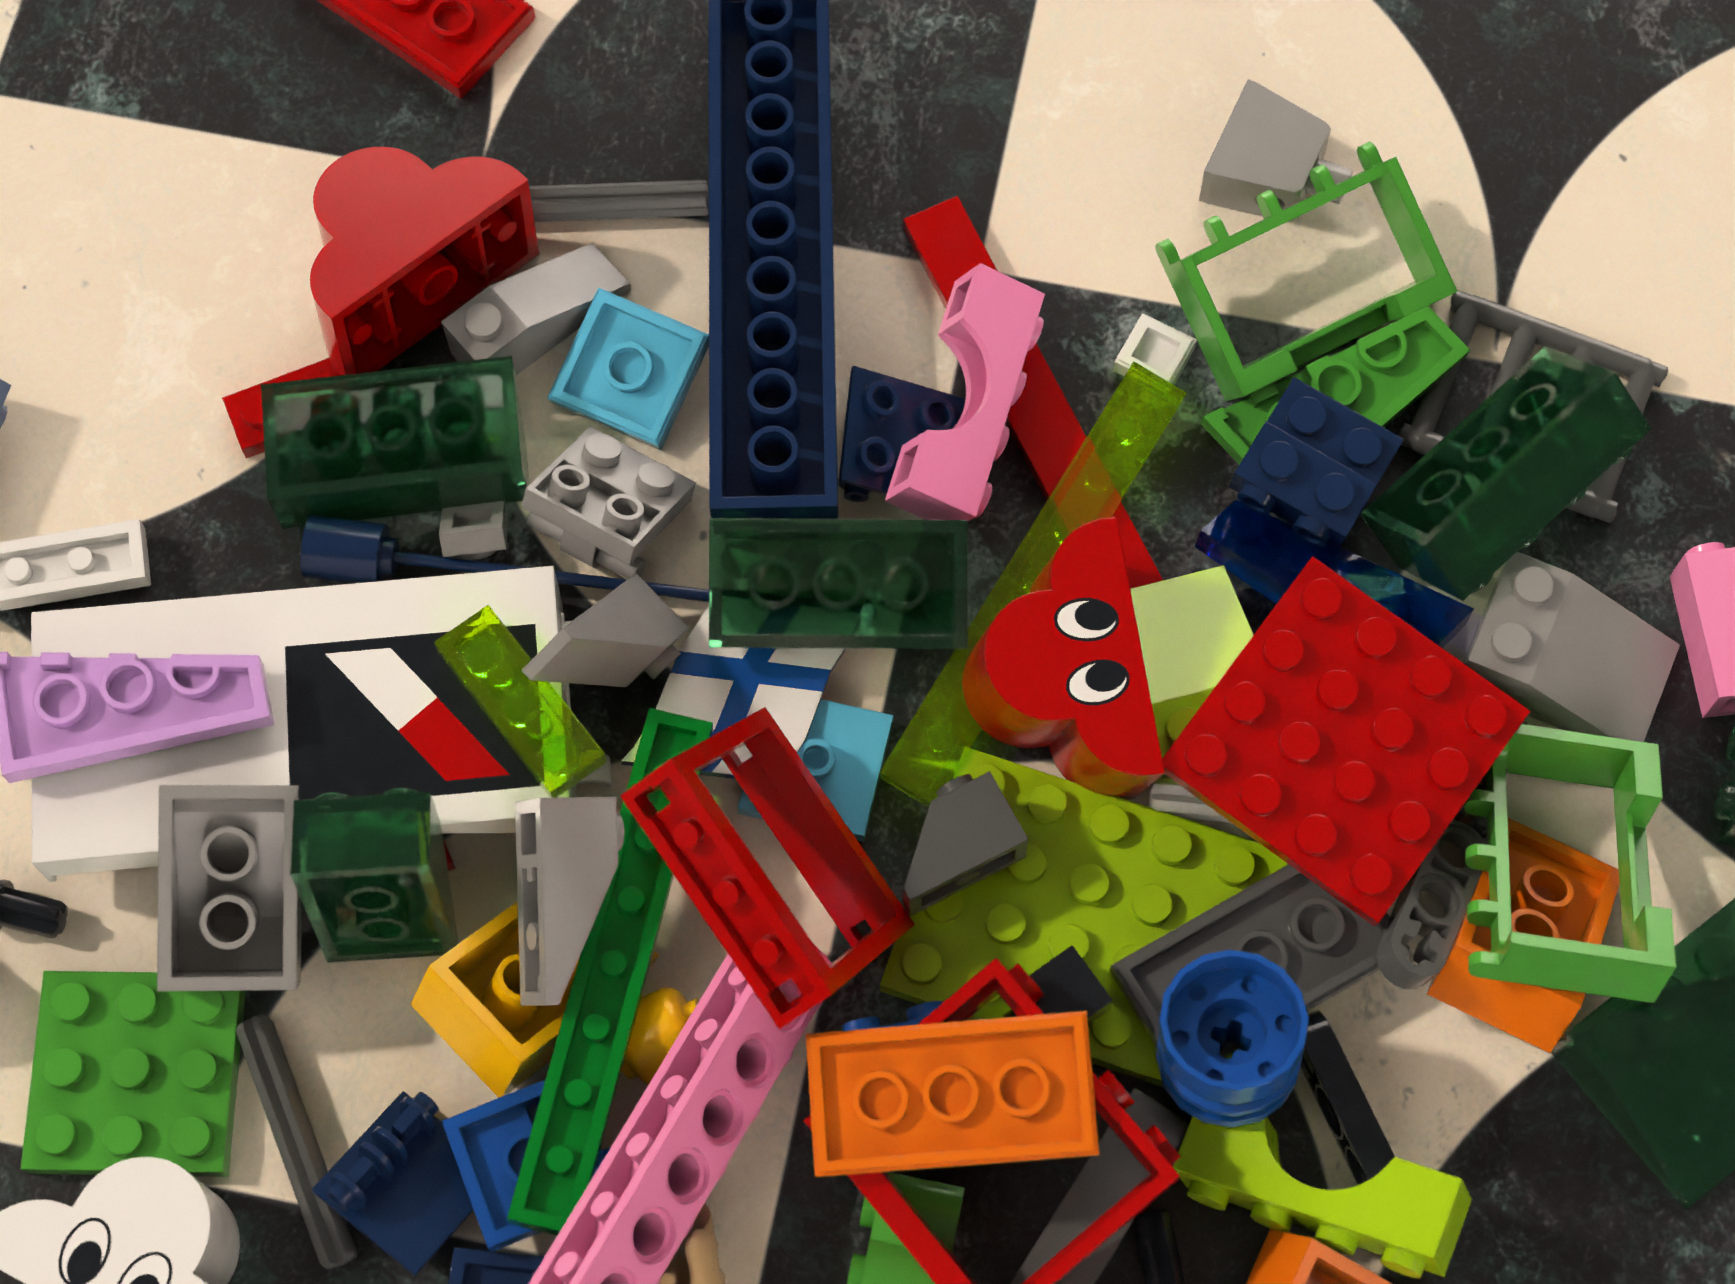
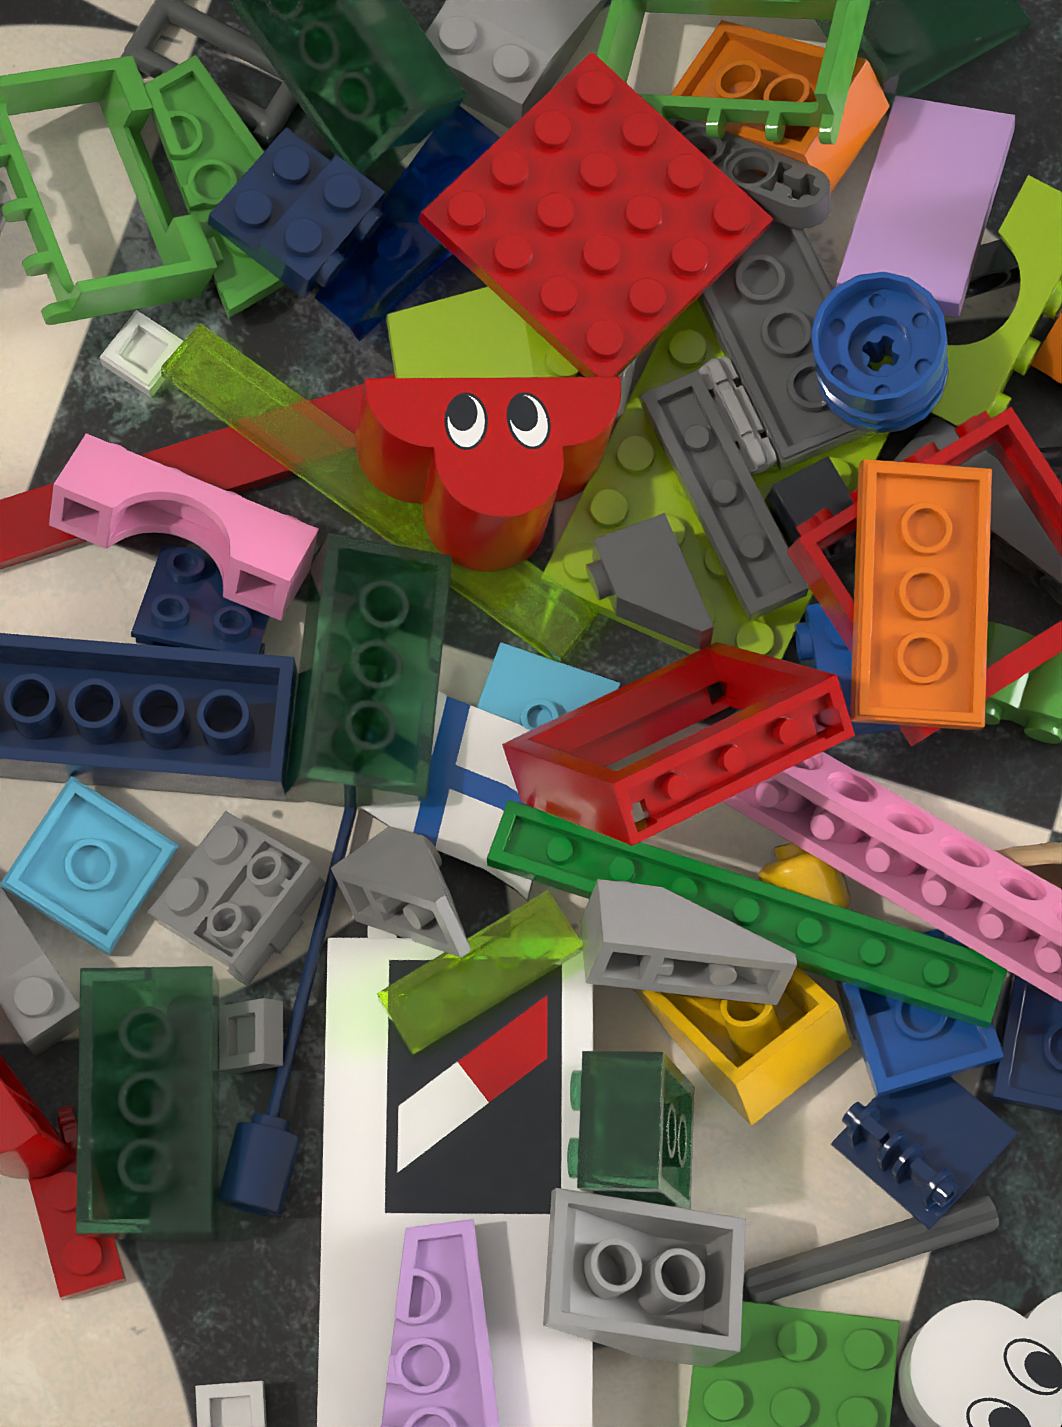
camera: 85 degrees left, 5 degrees up
none -> dark grey plate [640,370,809,621]
none -> light grey axle [698,357,777,475]
none -> lavender tile [836,96,1015,318]

